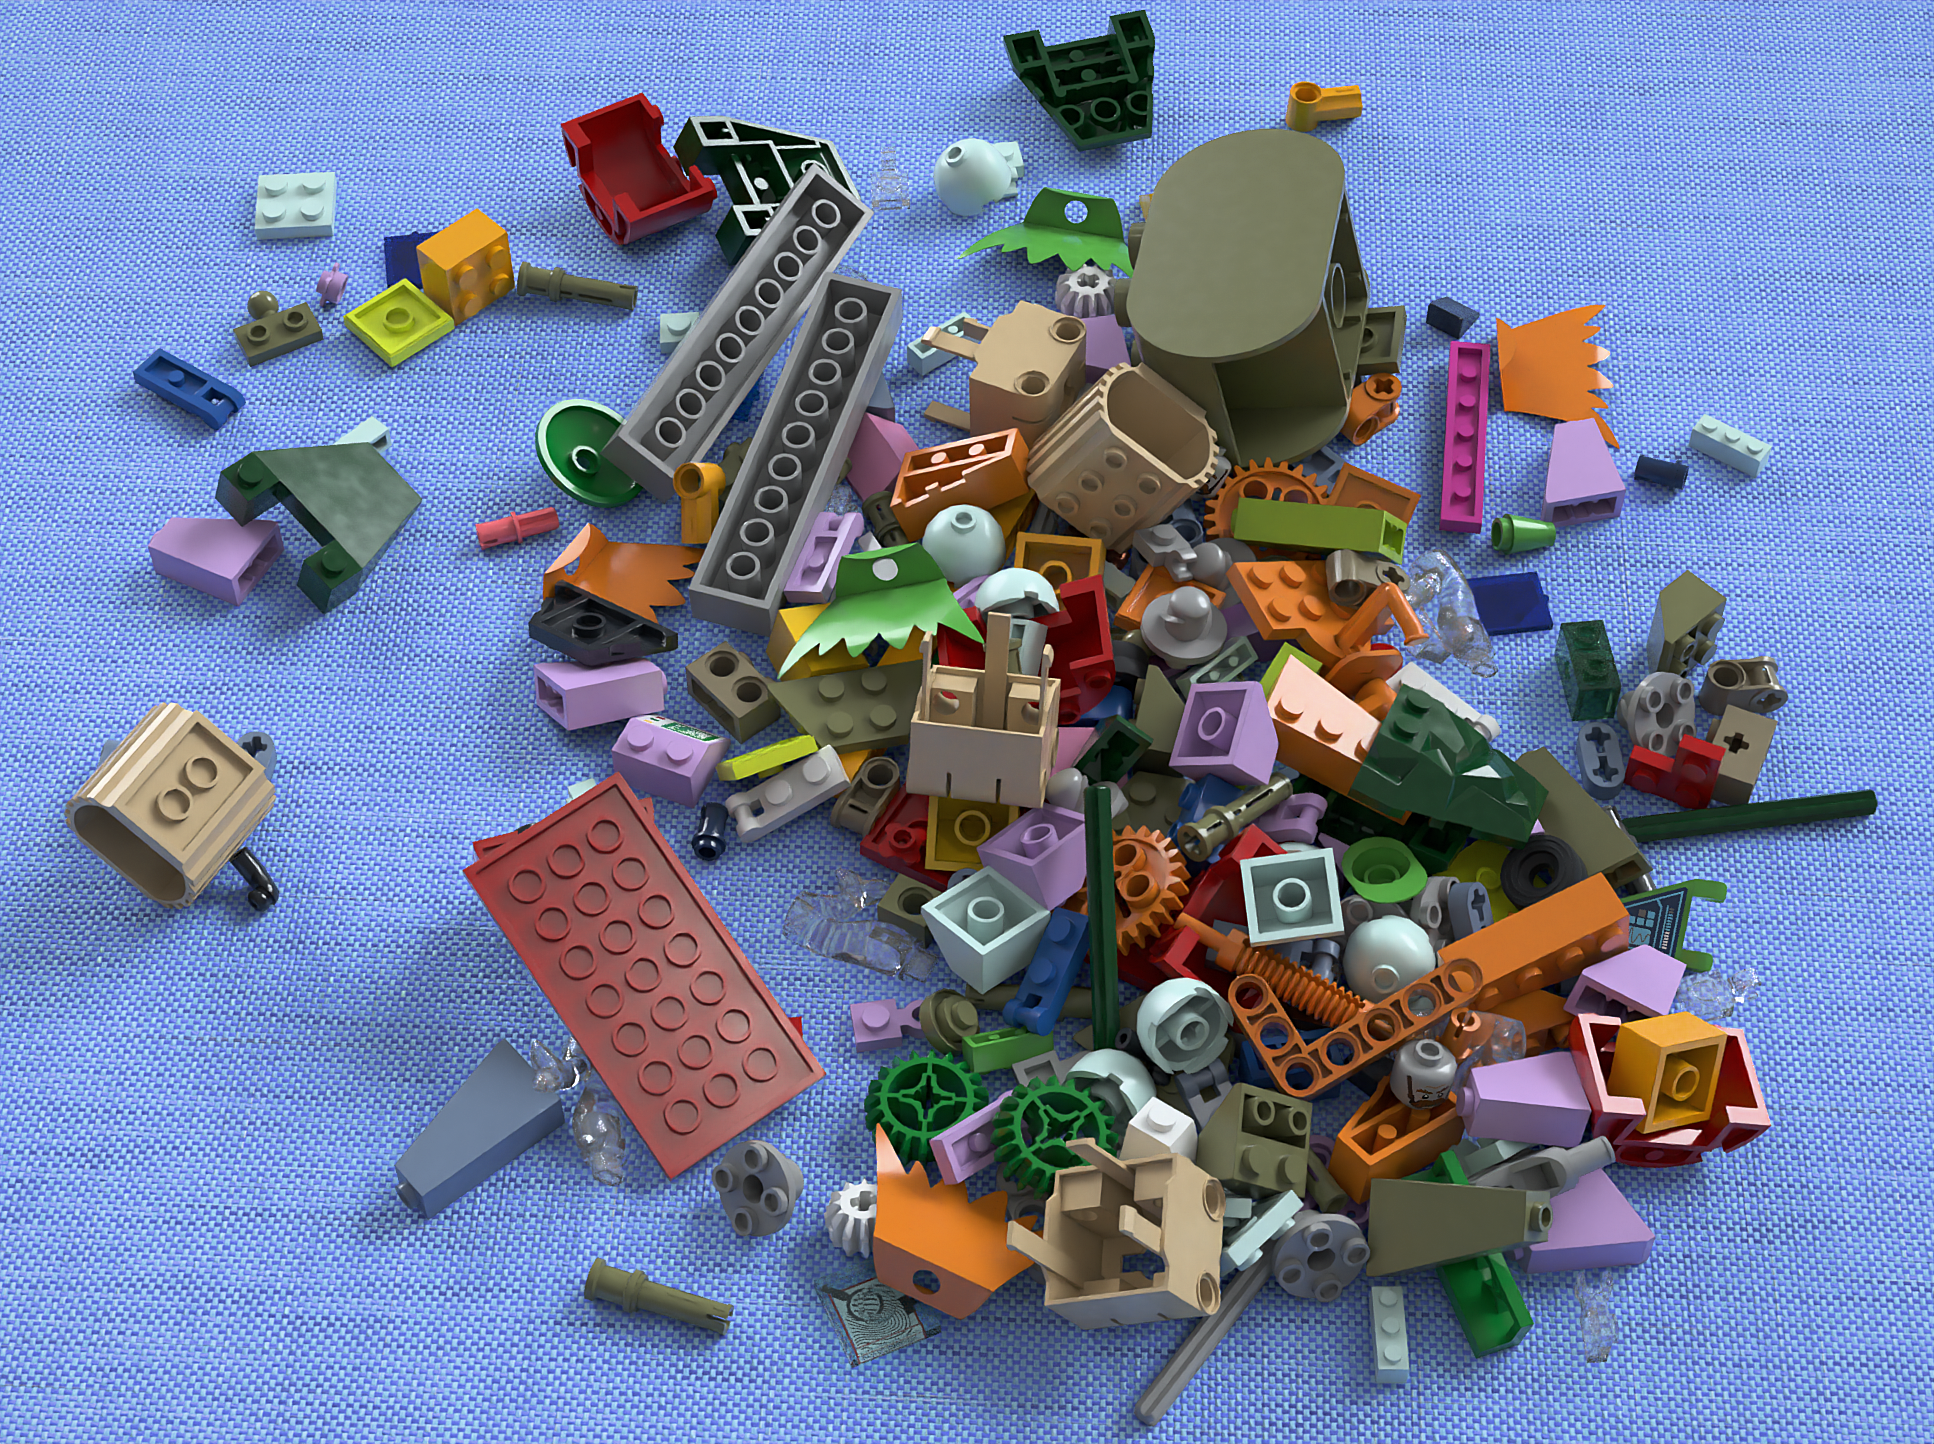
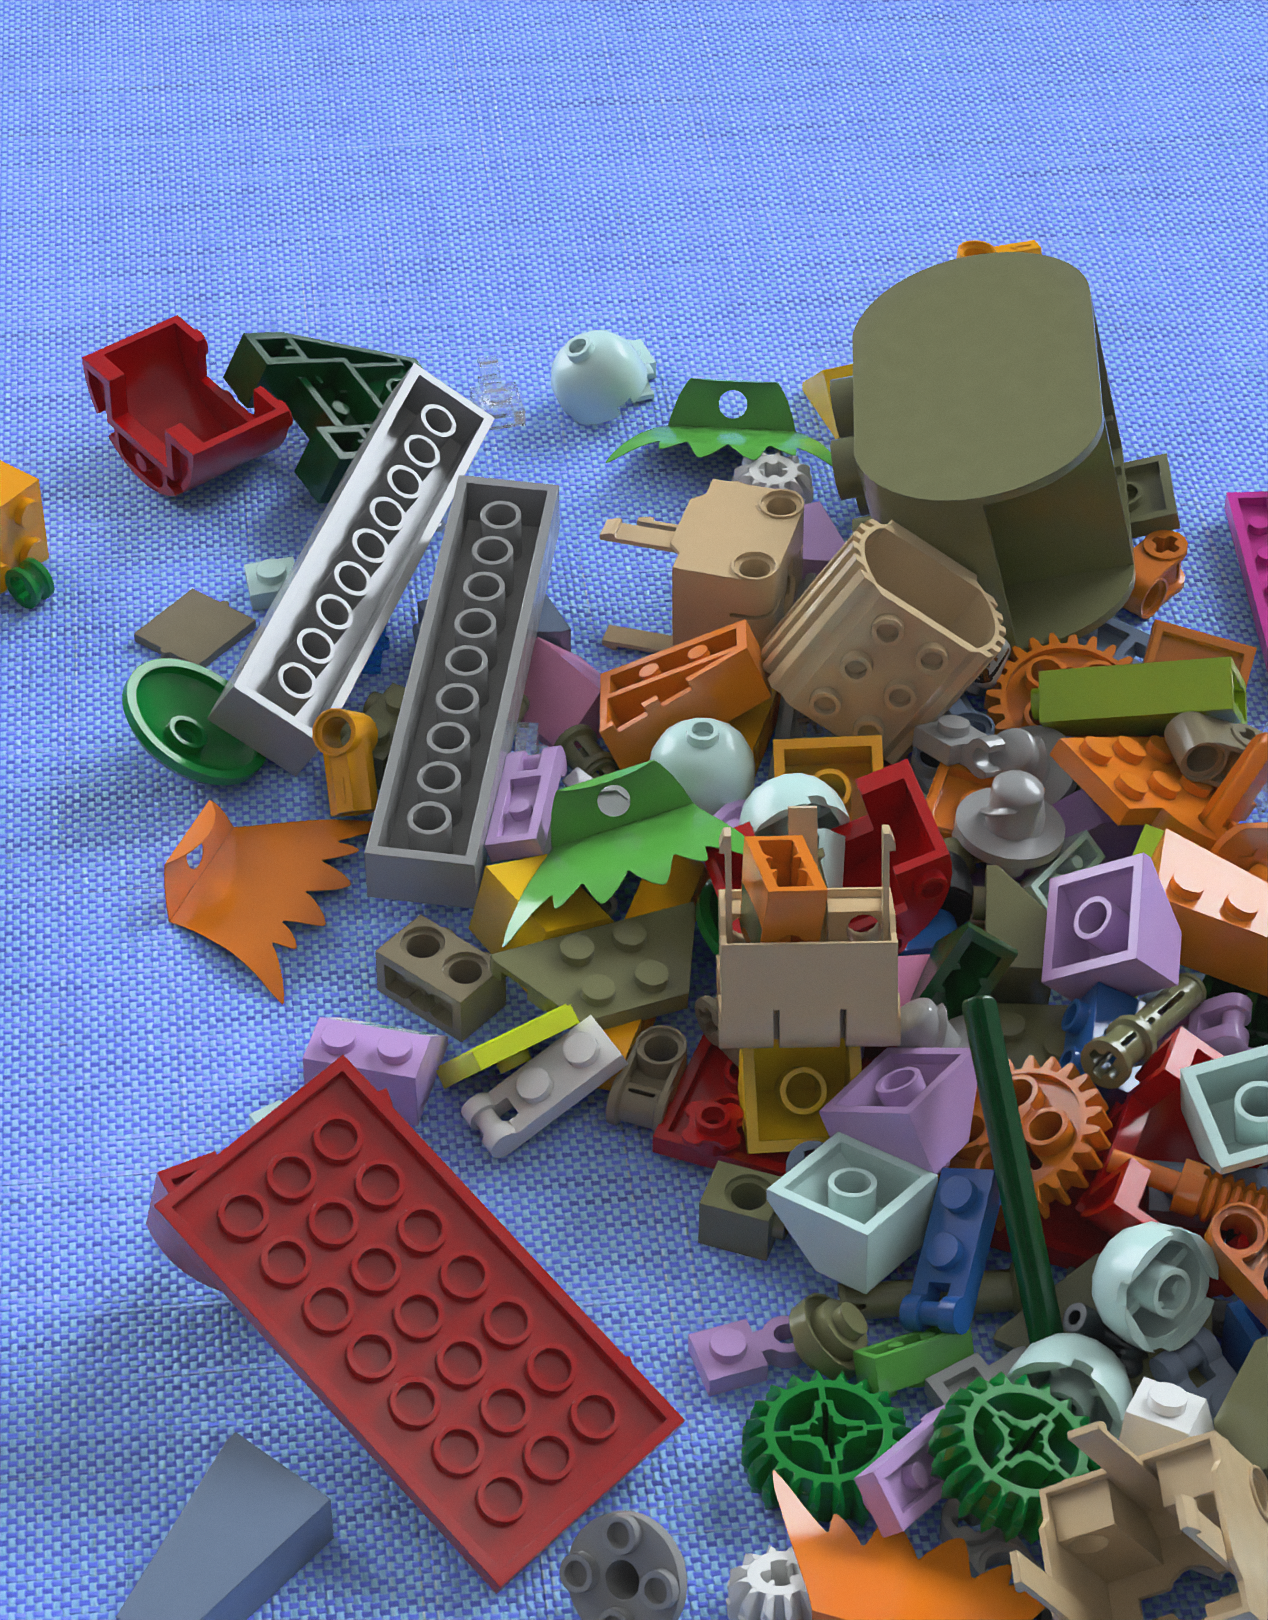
camera: 10 degrees left, 10 degrees down
coral axle [475,507,559,550] -> none
olive pin [517,261,638,311] -> none
black wing [528,580,678,666] -> none
clear piece [530,1036,627,1186] -> none
lavender slope [533,657,668,731] -> none
dark blue pin [691,802,729,861] -> none
clear piece [782,868,939,984] -> none
light aqua piece [907,311,980,376] -> none
dark green wedge [1003,9,1155,152] -> none
black slope [1426,296,1480,340] -> none
none -> green bush [5,558,55,609]
none -> dark tan piece [134,588,256,668]
none -> orange torso [740,835,828,943]

